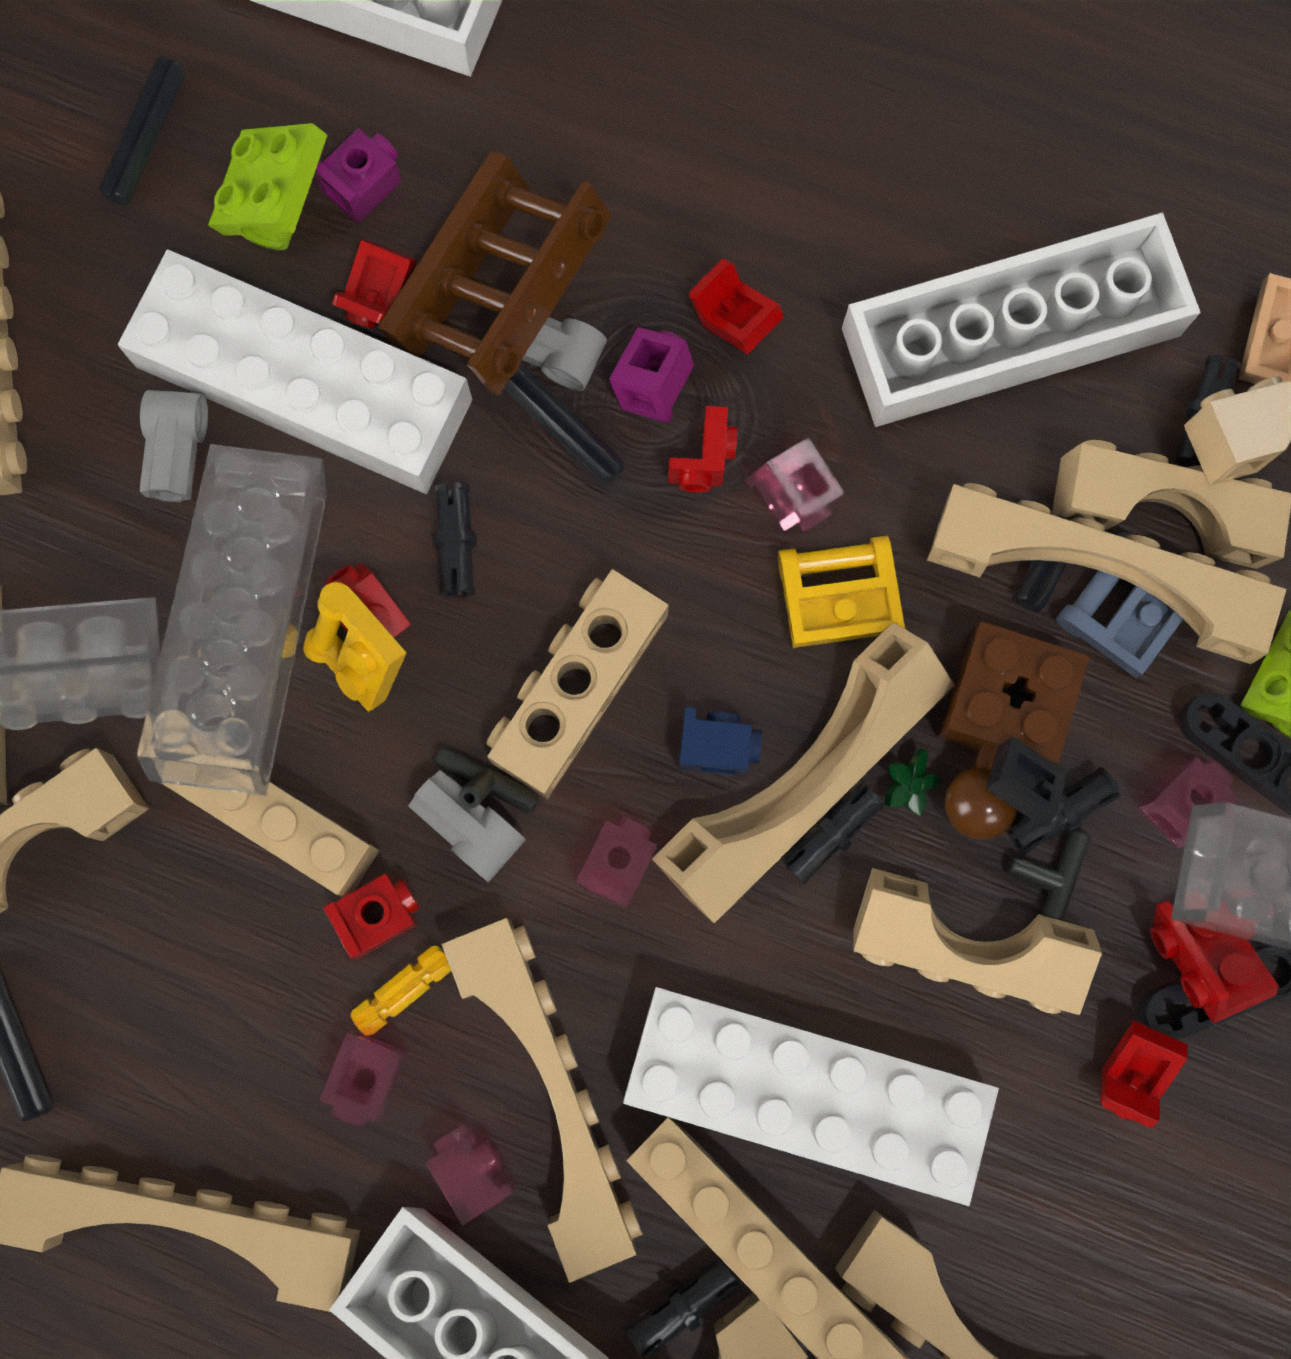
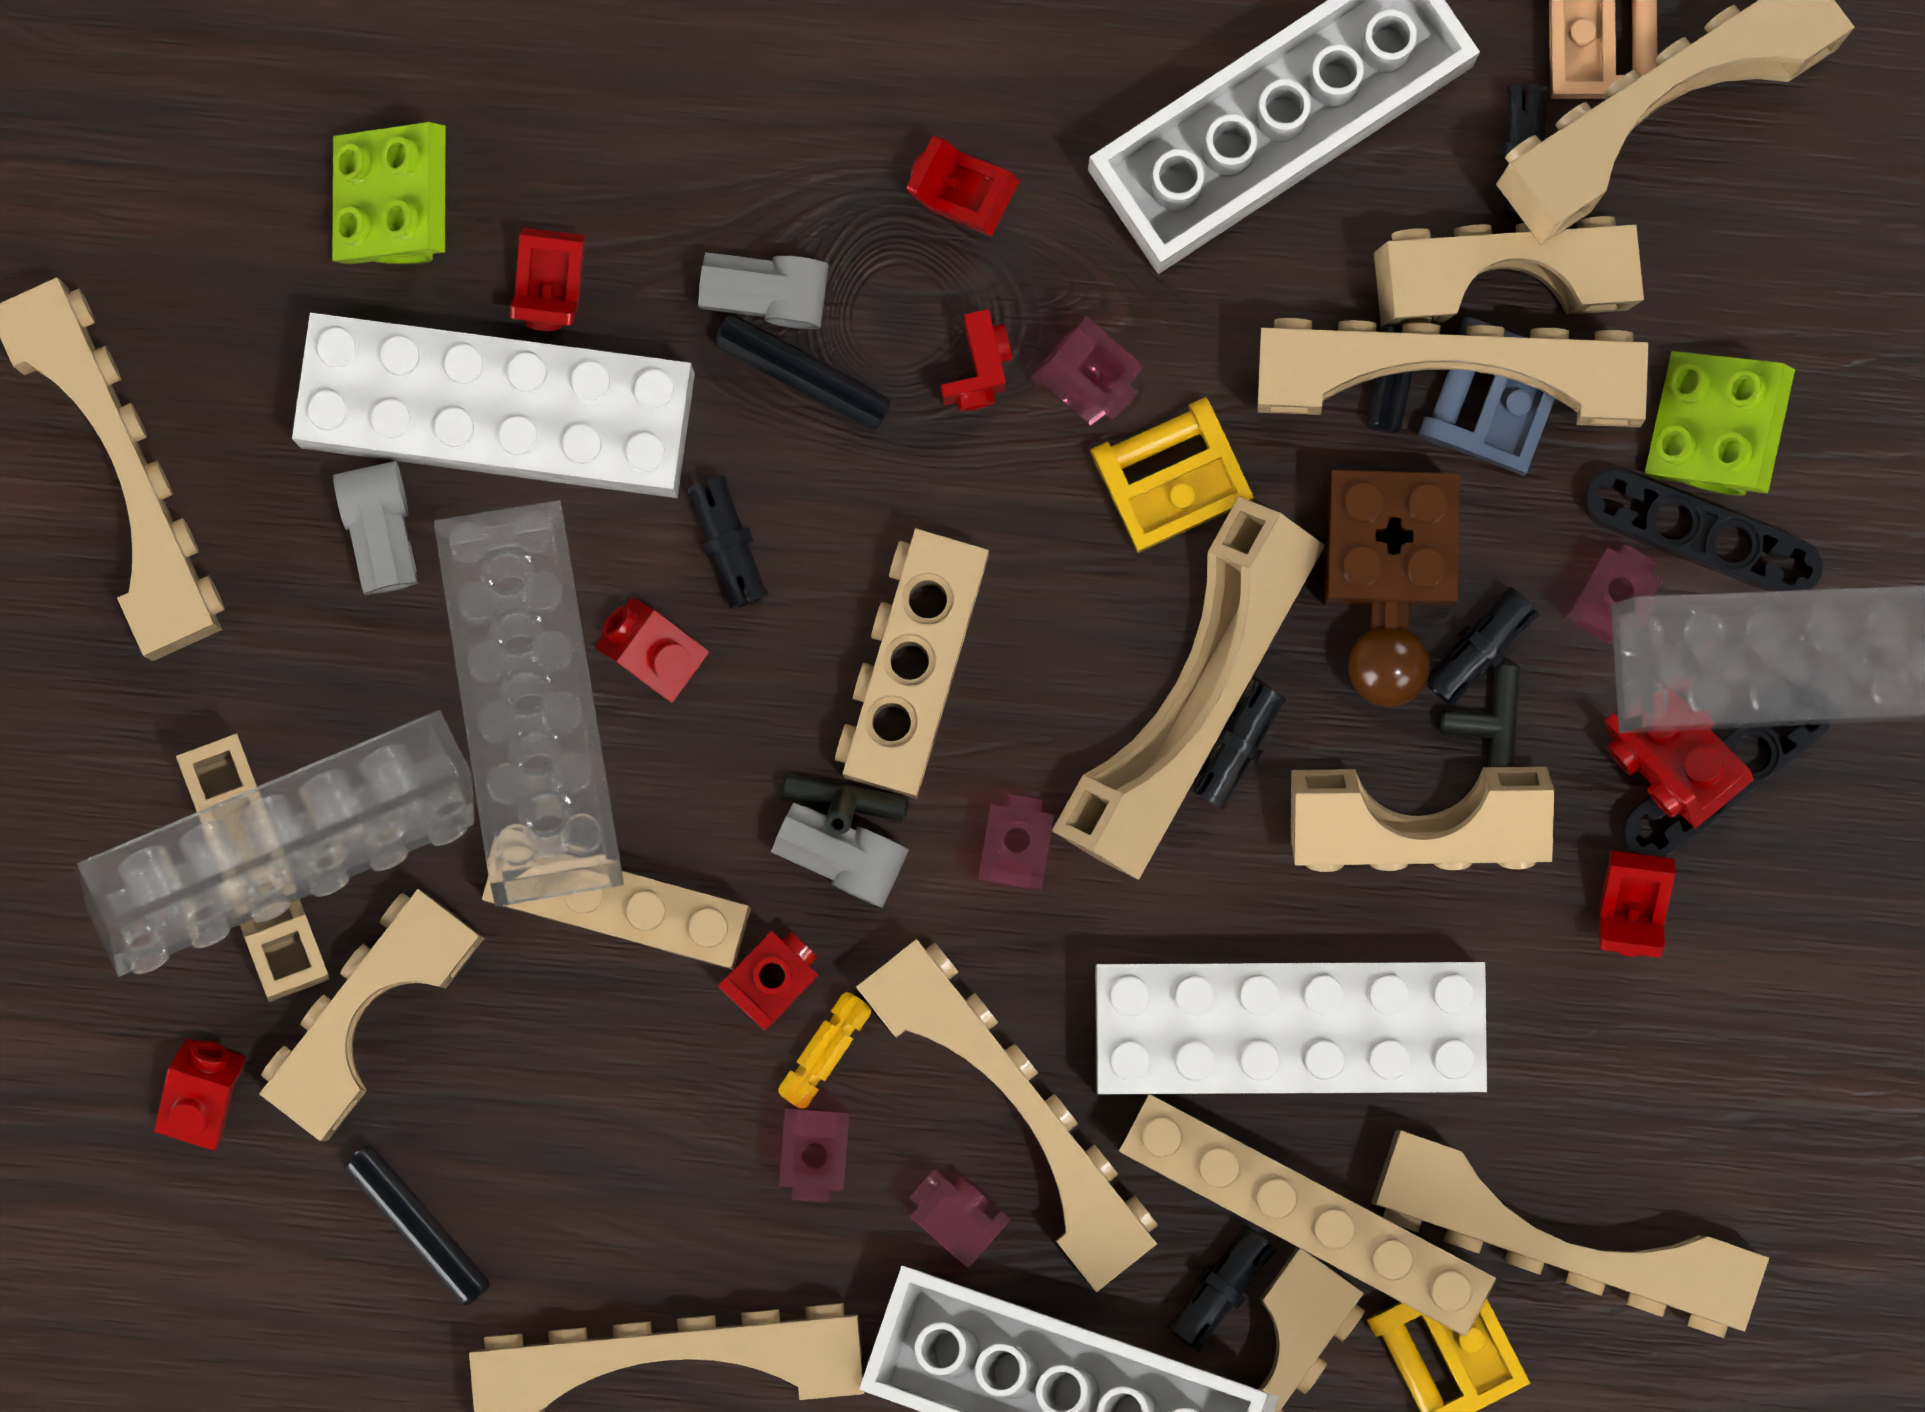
camera: 15 degrees left, 5 degrees up
black axle [99,56,185,205] -> none
yellow plate [303,582,407,713] -> none
magenta brick [314,128,402,224] -> none
reddish brown fence [377,150,611,396] -> none
magenta brick [609,327,694,424] -> none
dark blue brick [679,707,762,777] -> none
dark green plant [884,748,943,816] -> none
black bracket [986,736,1067,838] -> none

